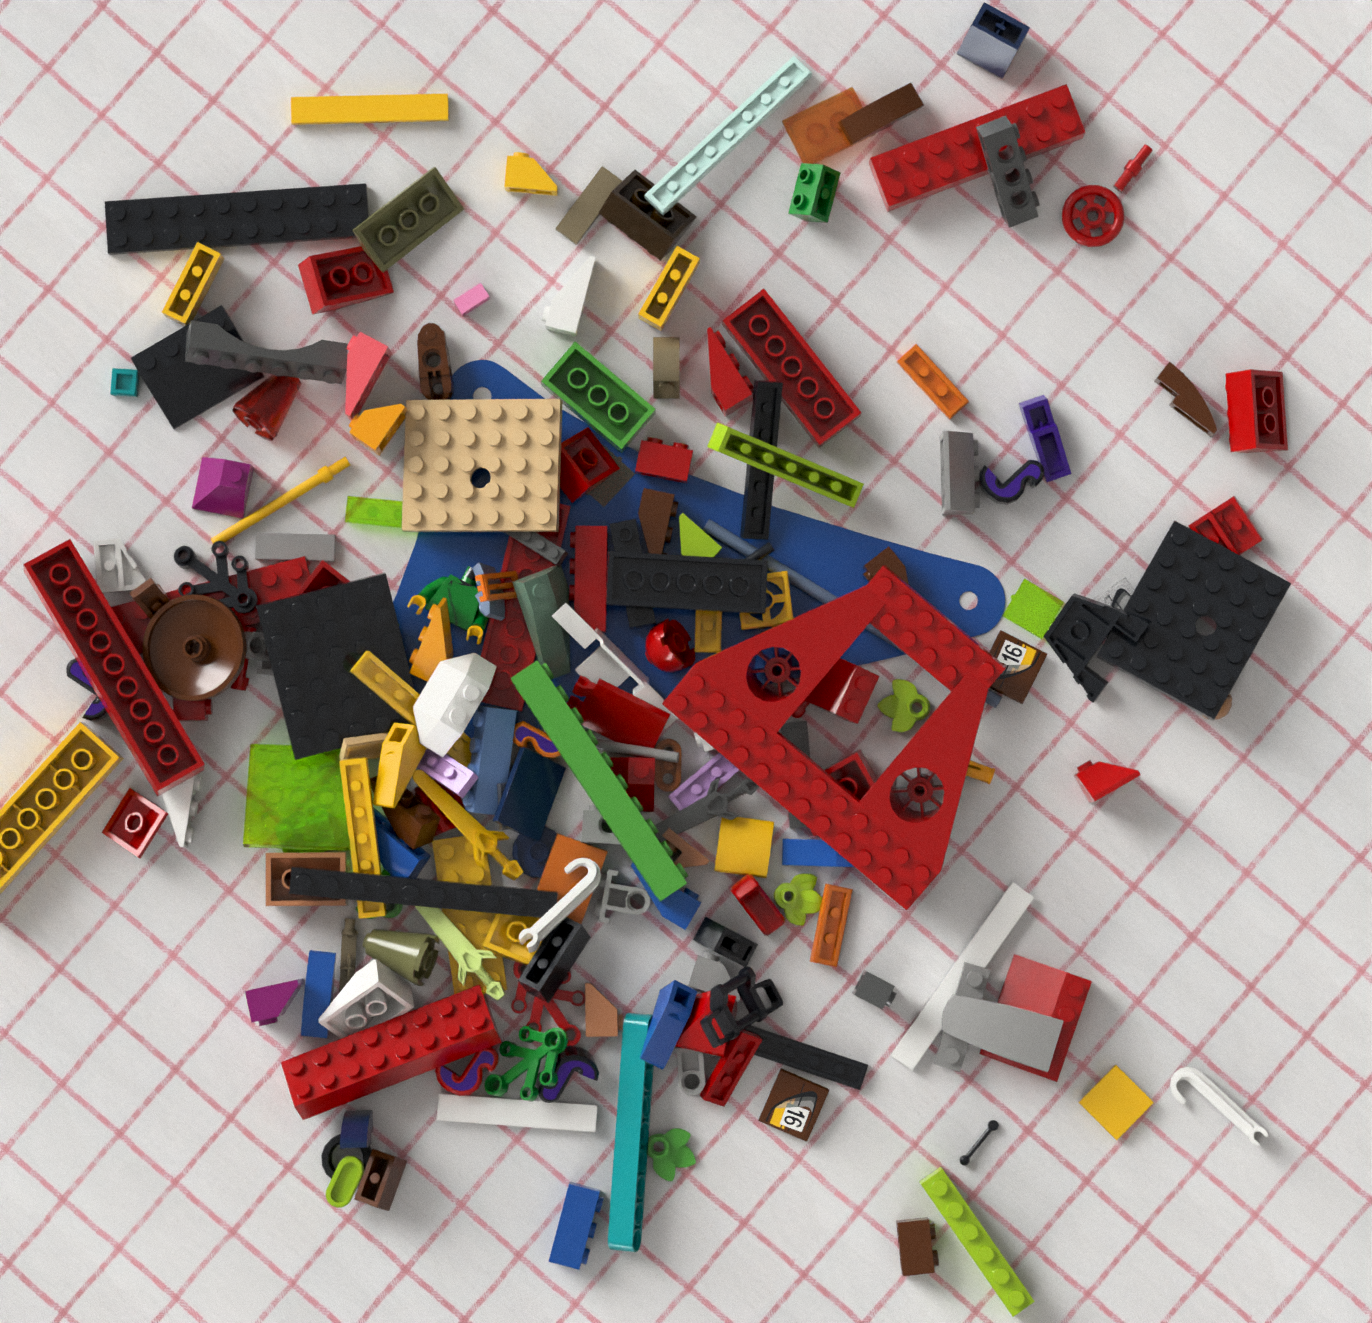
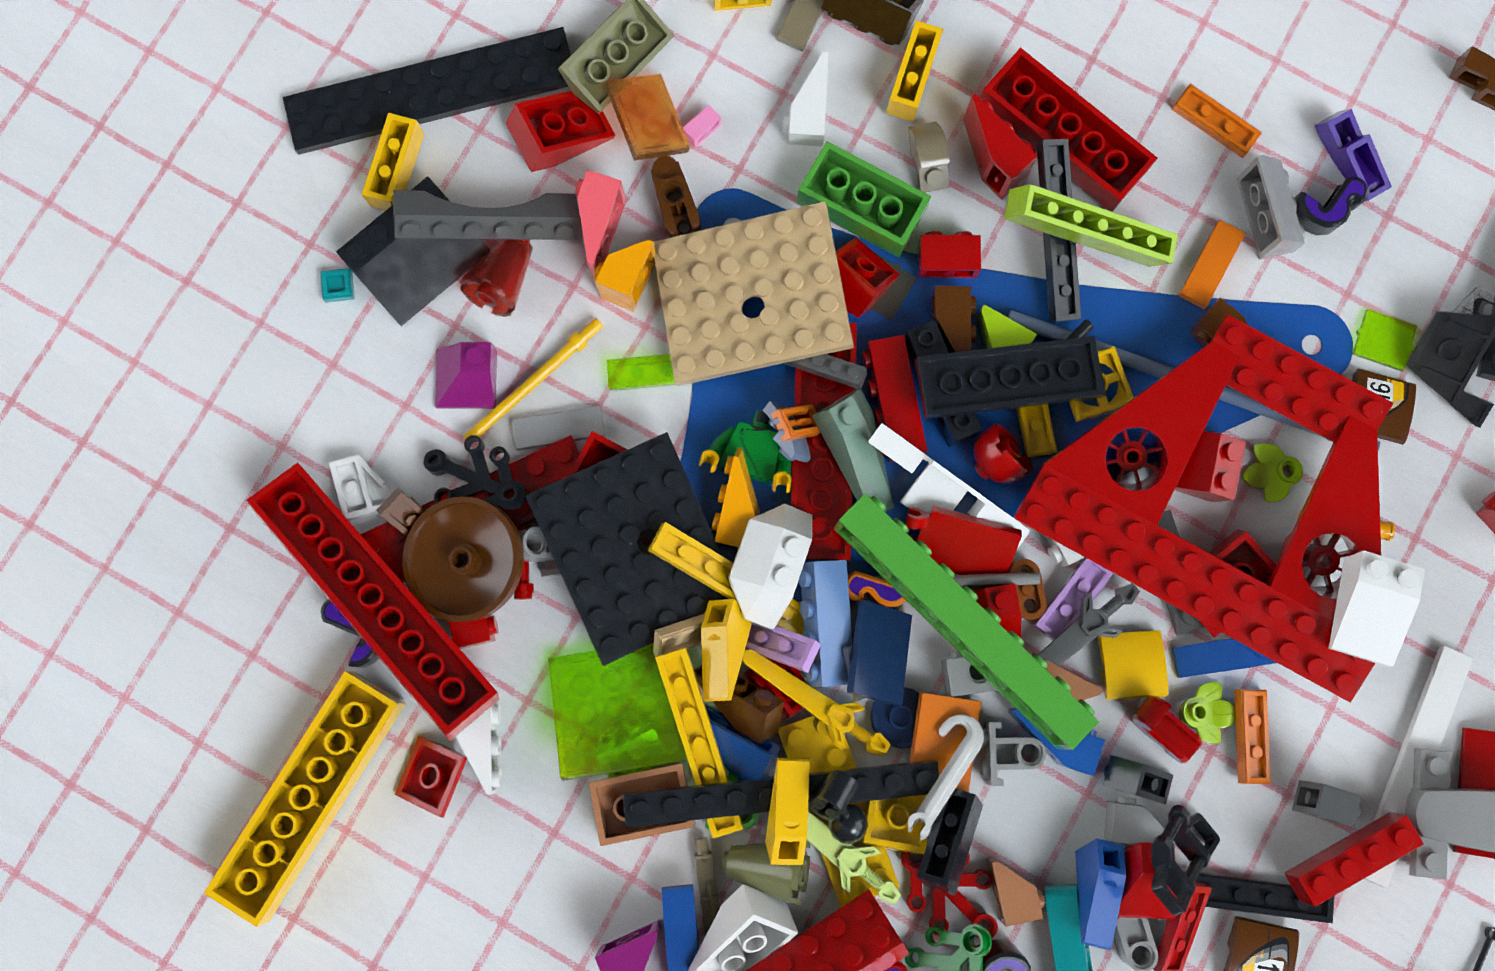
camera: 15 degrees left, 5 degrees down
none -> clear orange tile [605,74,690,161]
none -> yellow slope [765,758,810,865]
none -> black beam [809,770,868,844]
none -> orange tile [1178,220,1246,309]
none -> red brick [1284,812,1424,907]
none -> white slope [1329,550,1425,667]

